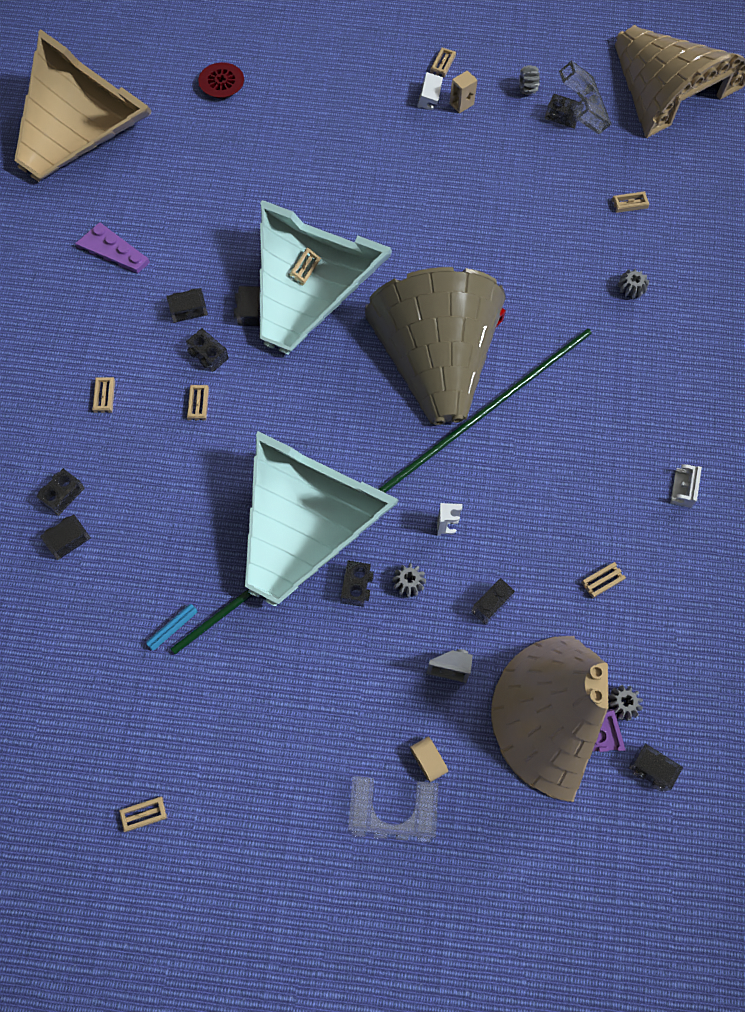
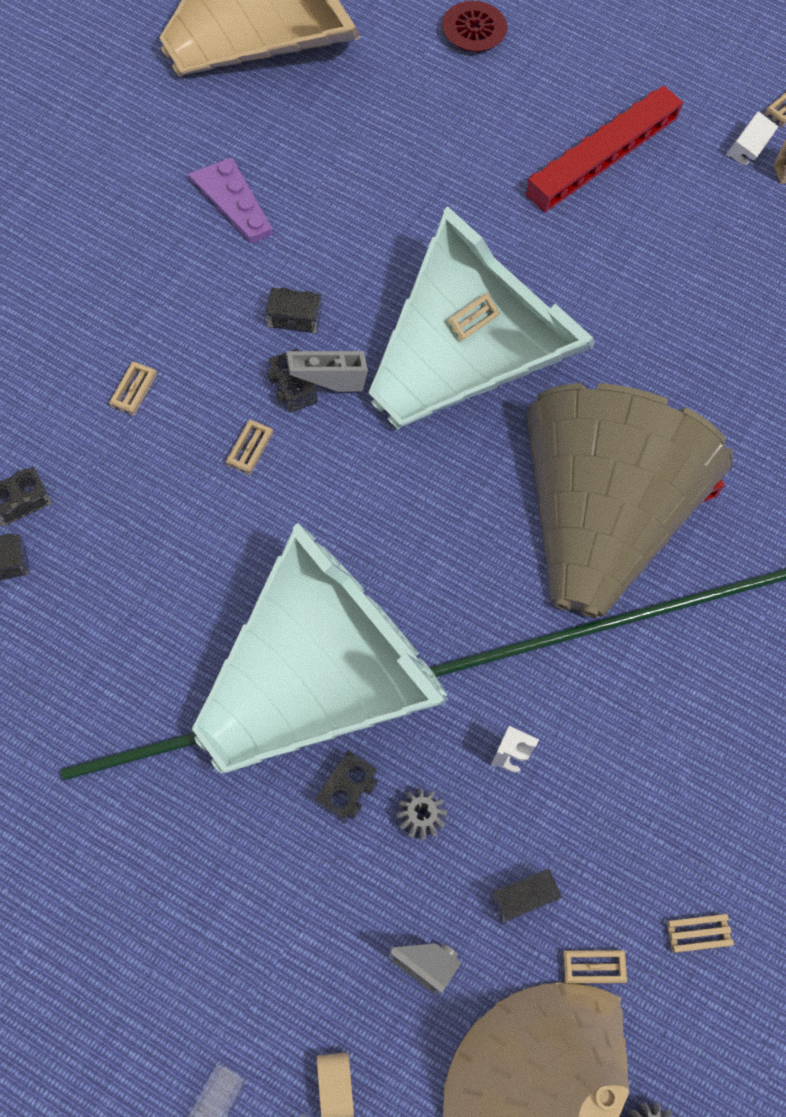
camera: 20 degrees right, 0 degrees up
dark azure axle [146,604,198,650] -> none
clear smoke brick [234,286,260,326] -> none
none -> light grey slope [286,351,368,392]
none -> red brick [526,85,683,213]
none -> tan tile [562,950,627,984]

